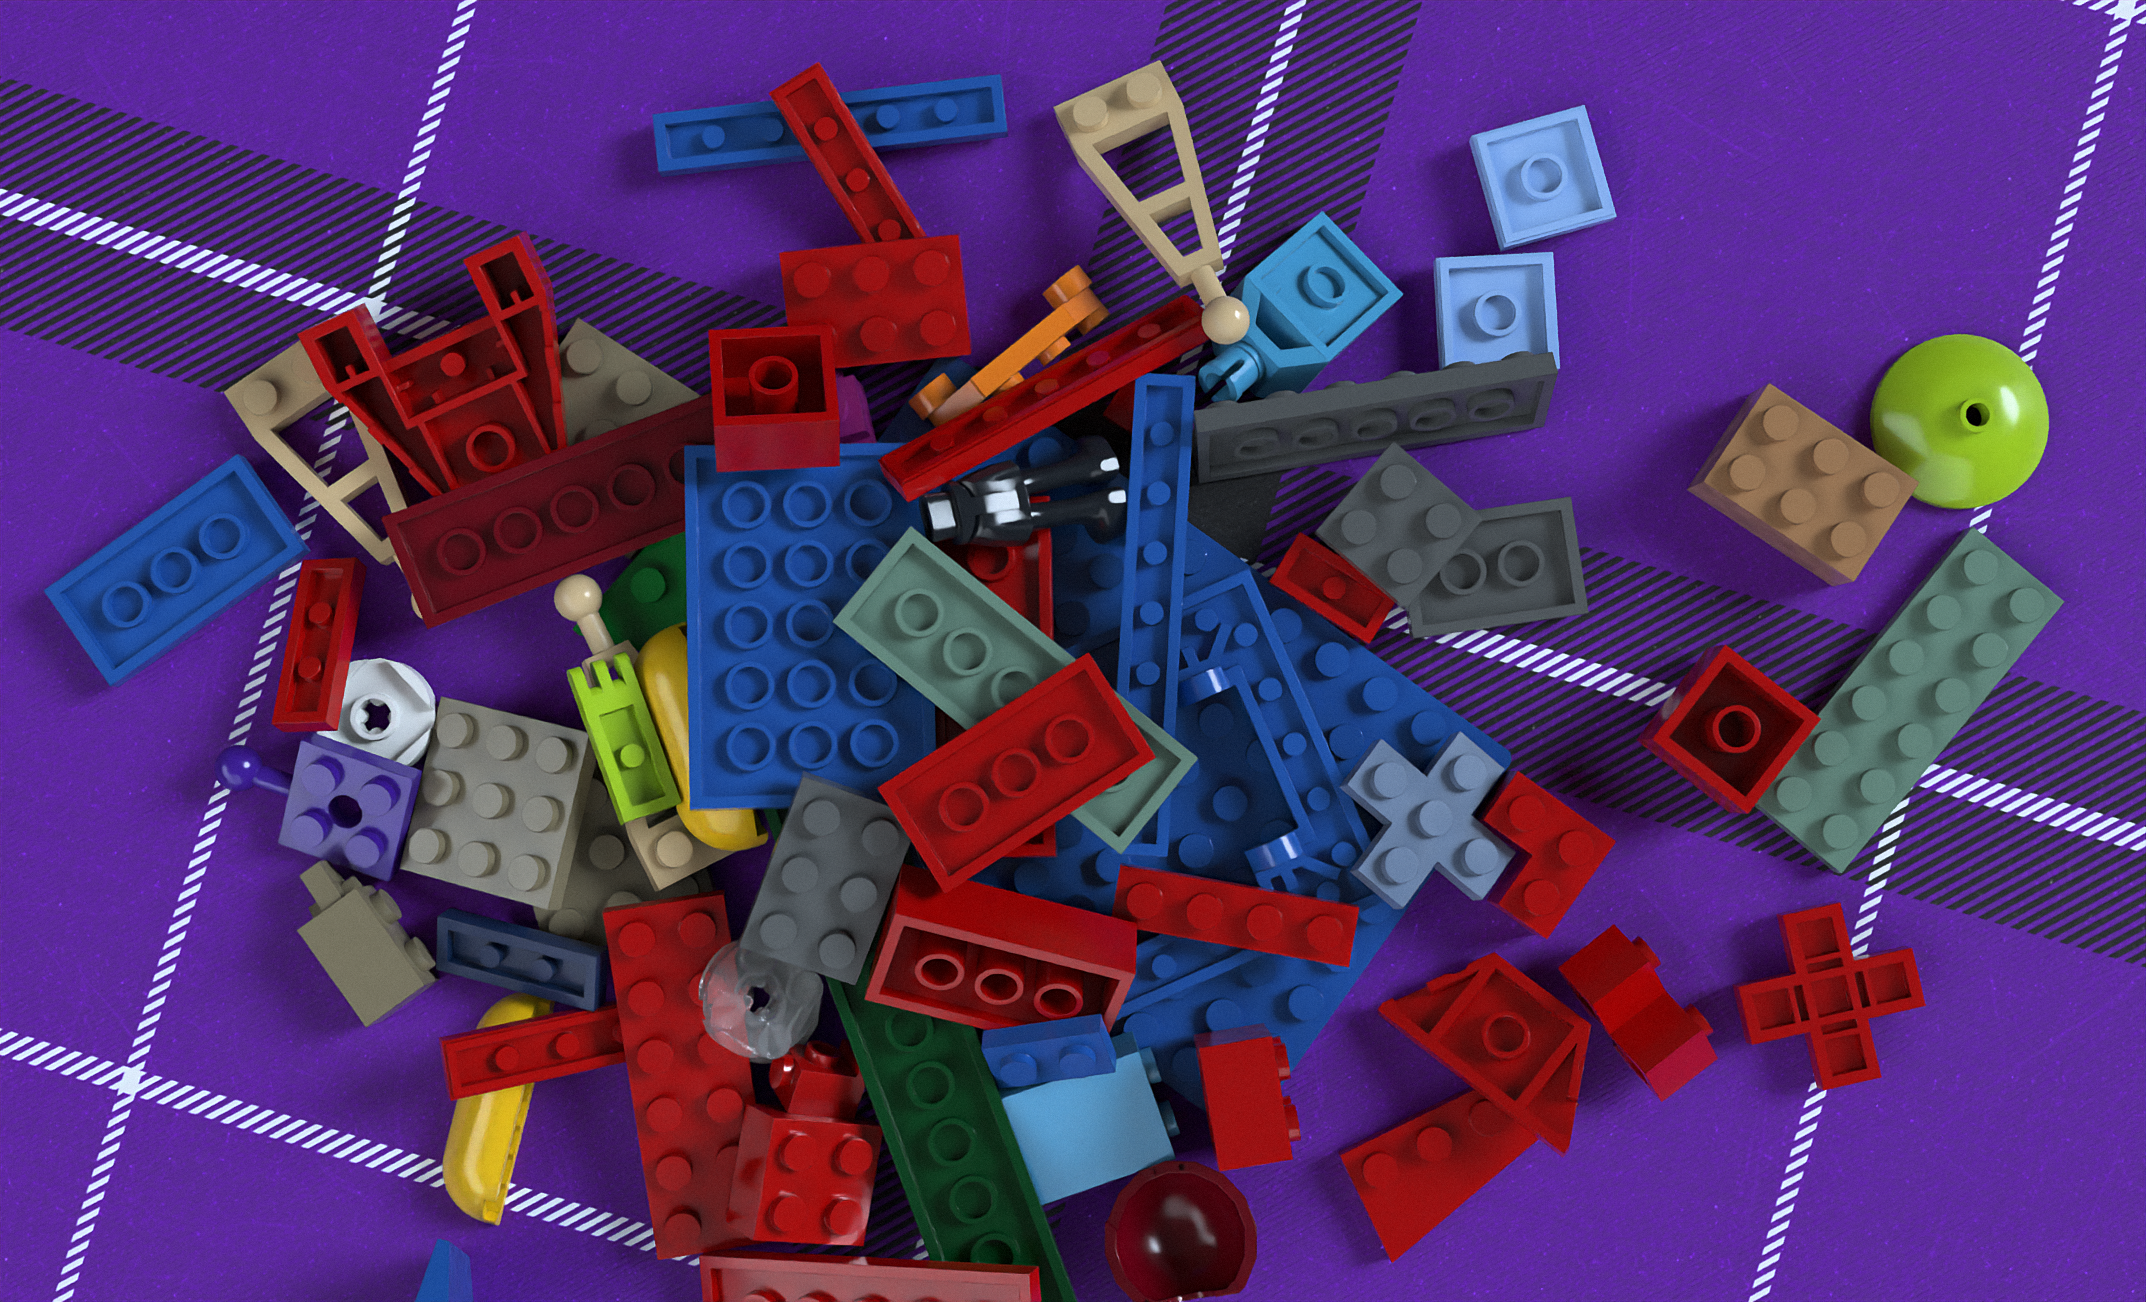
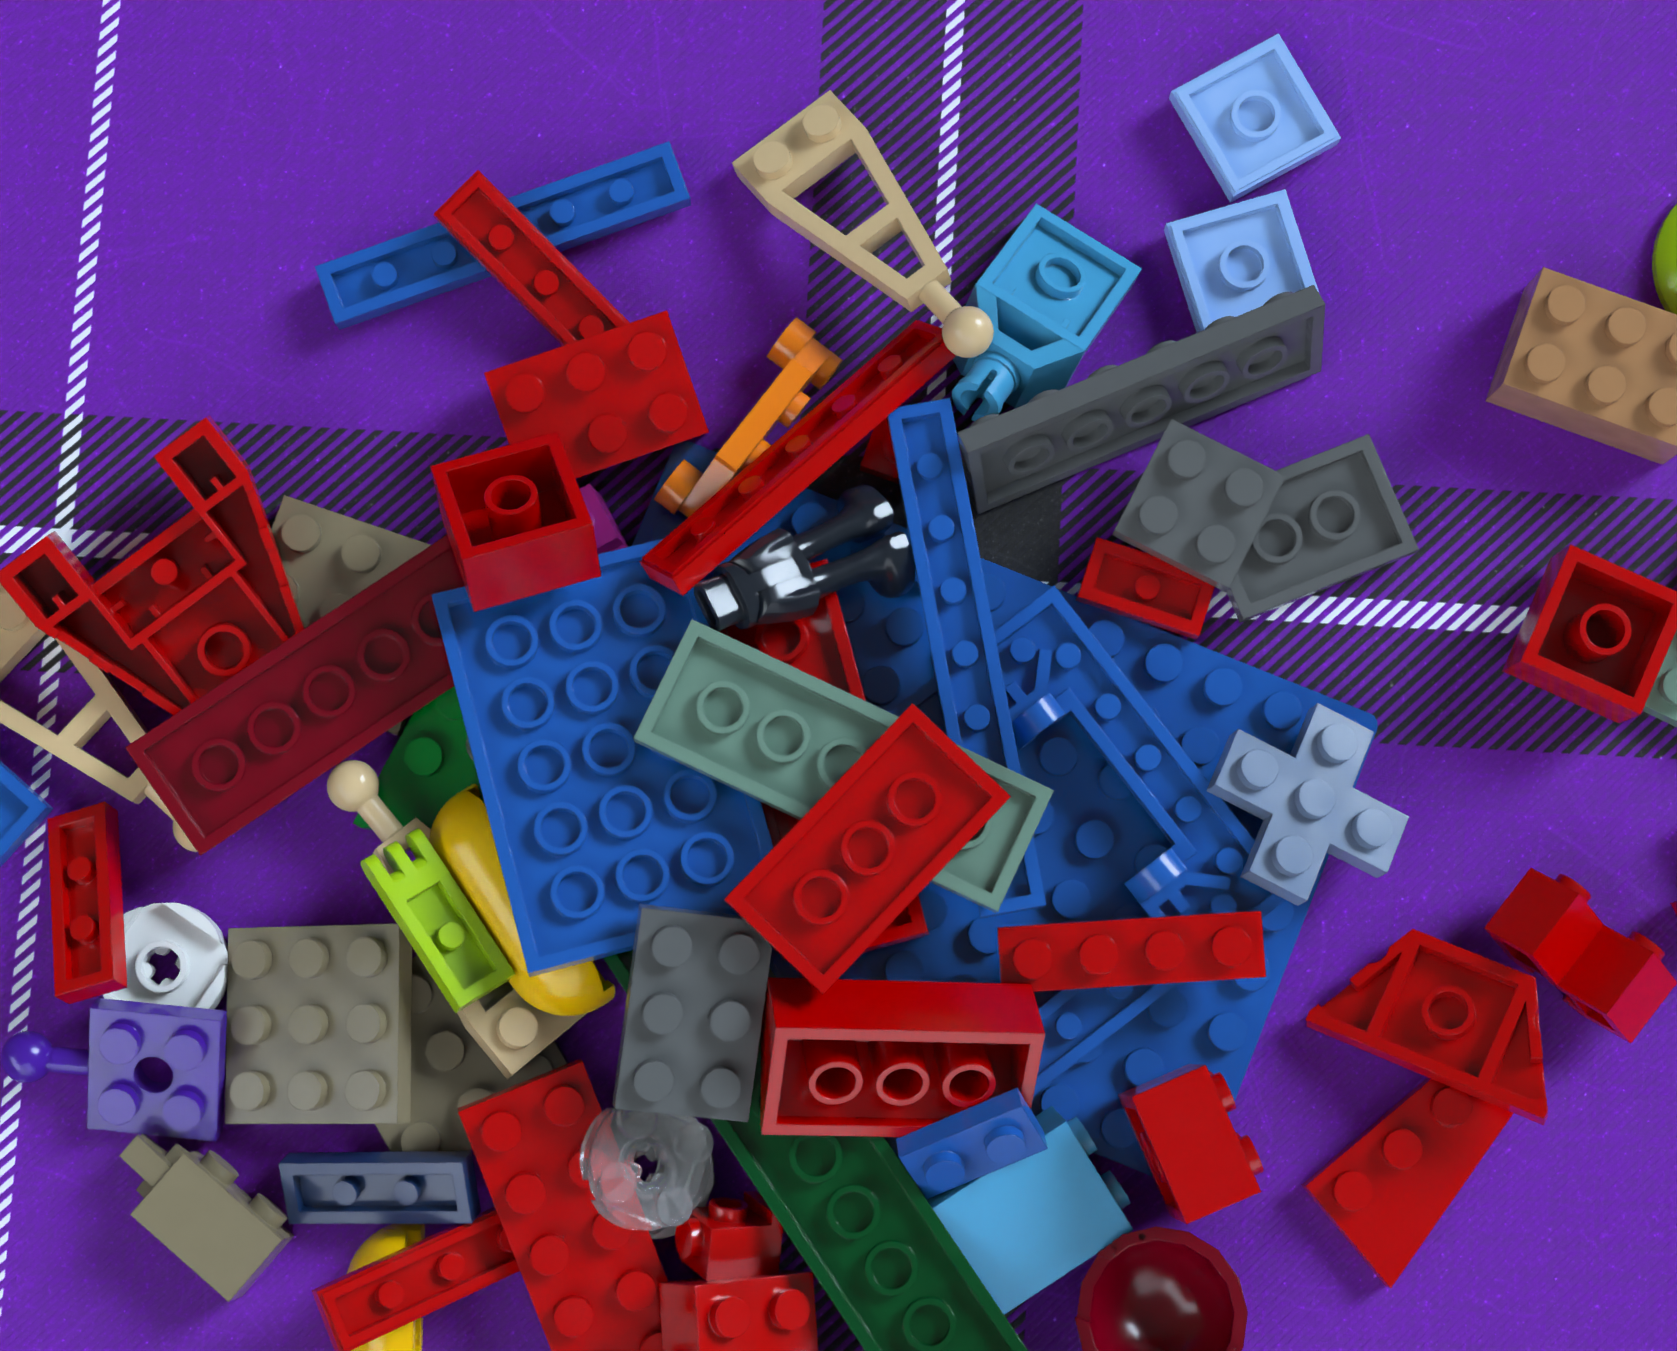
camera: 20 degrees left, 5 degrees down
red brick [1474,771,1616,939] -> none

